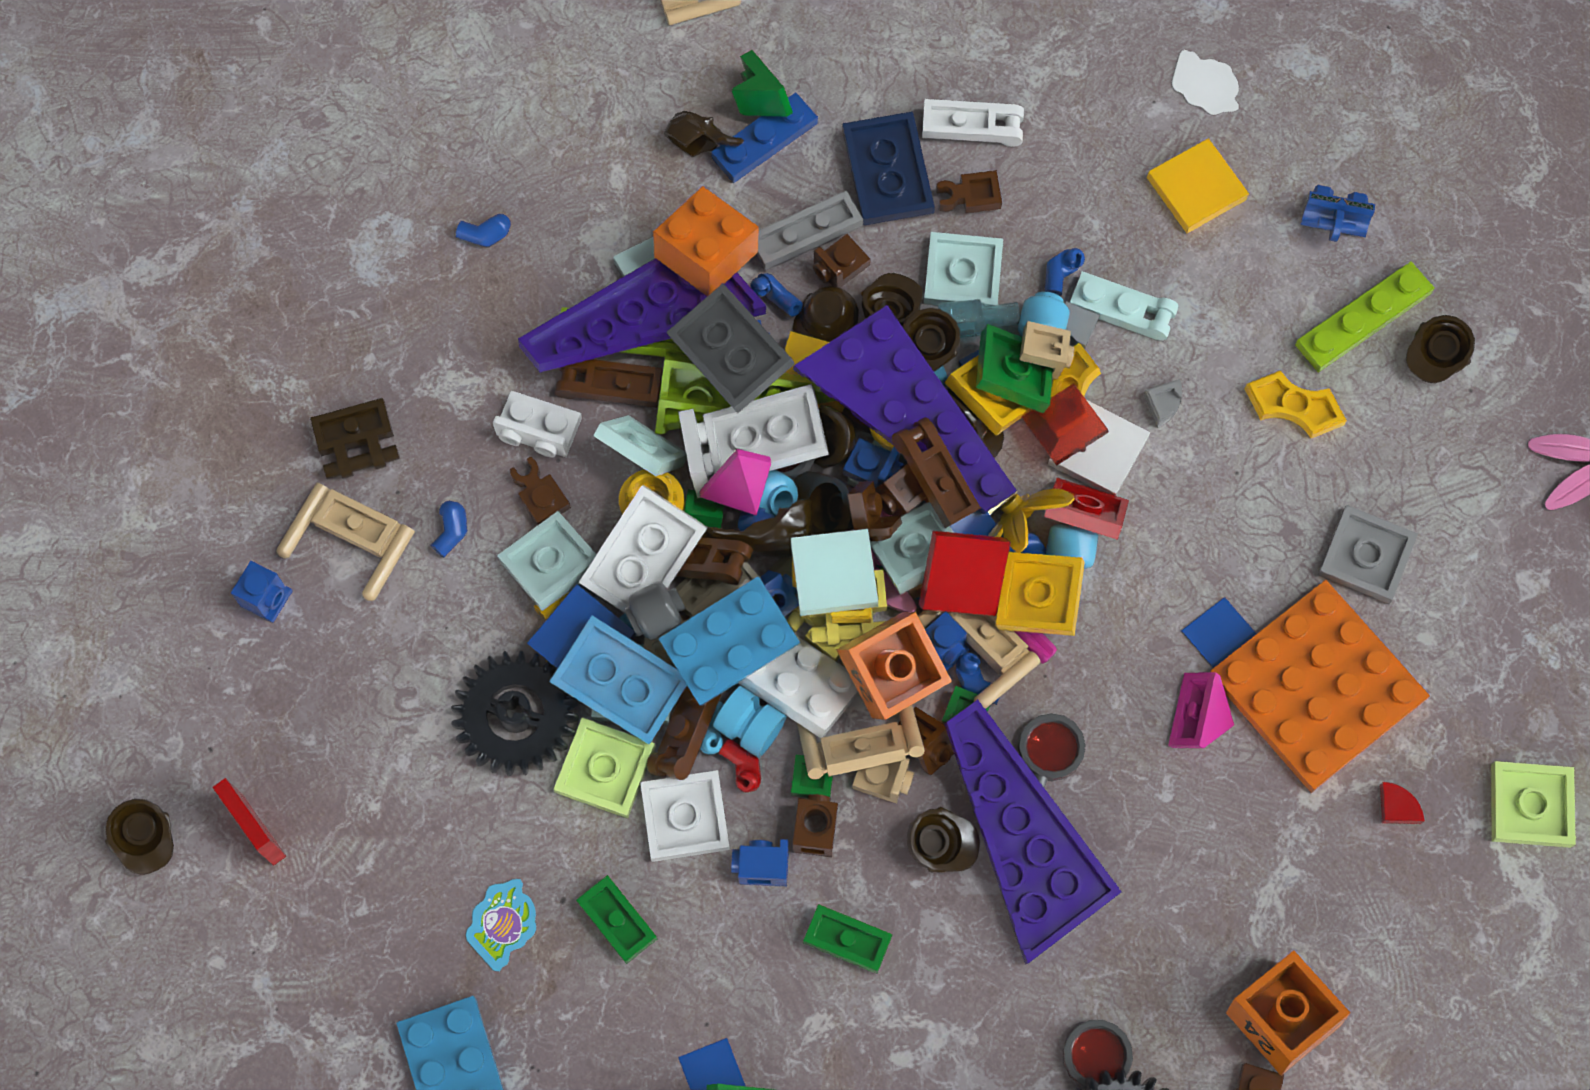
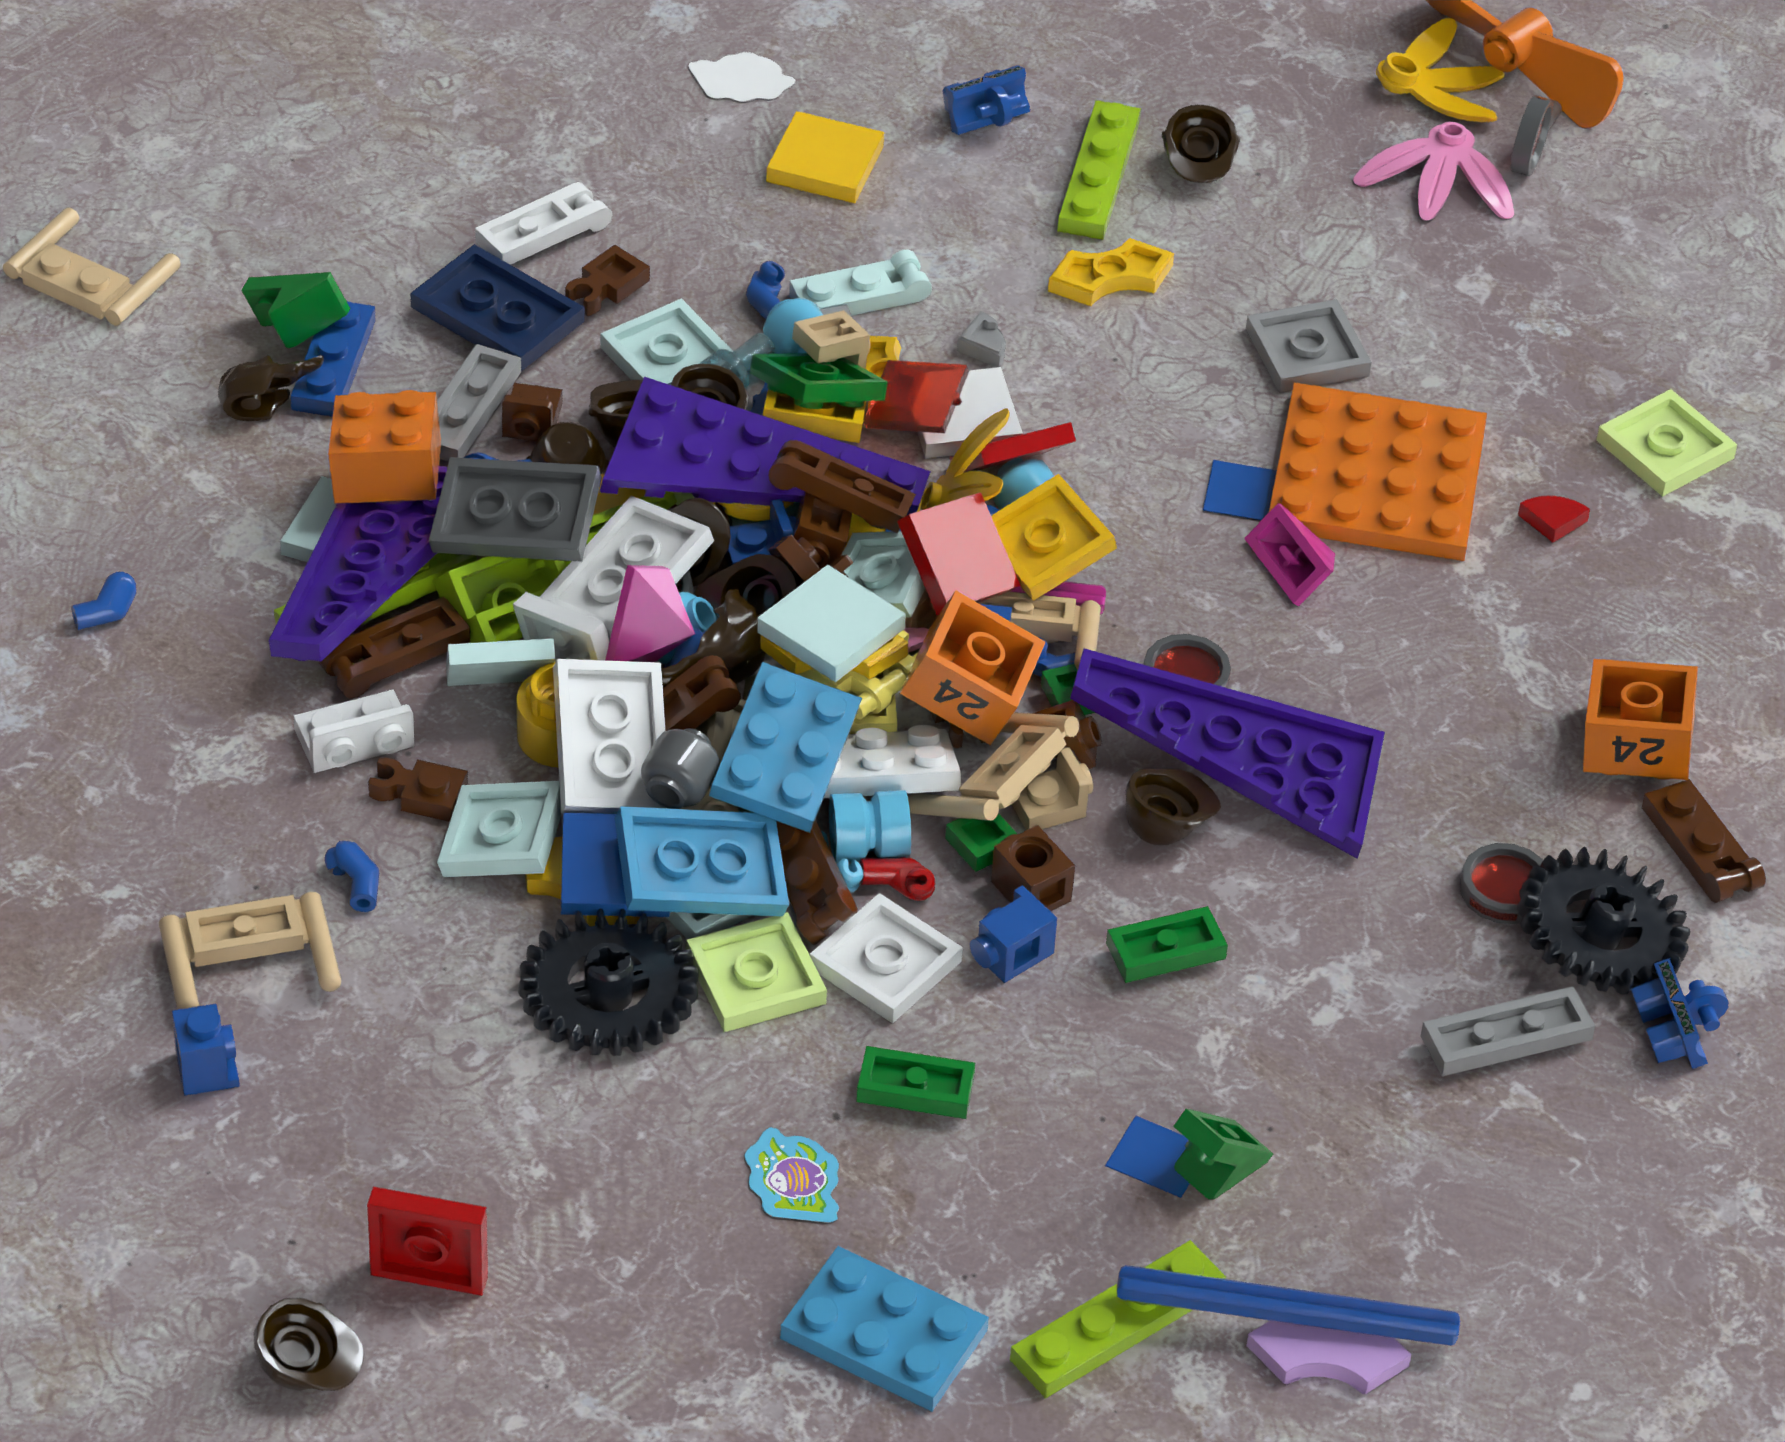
camera: 45 degrees left, 25 degrees down
dark brown plate [310,398,400,479] -> none

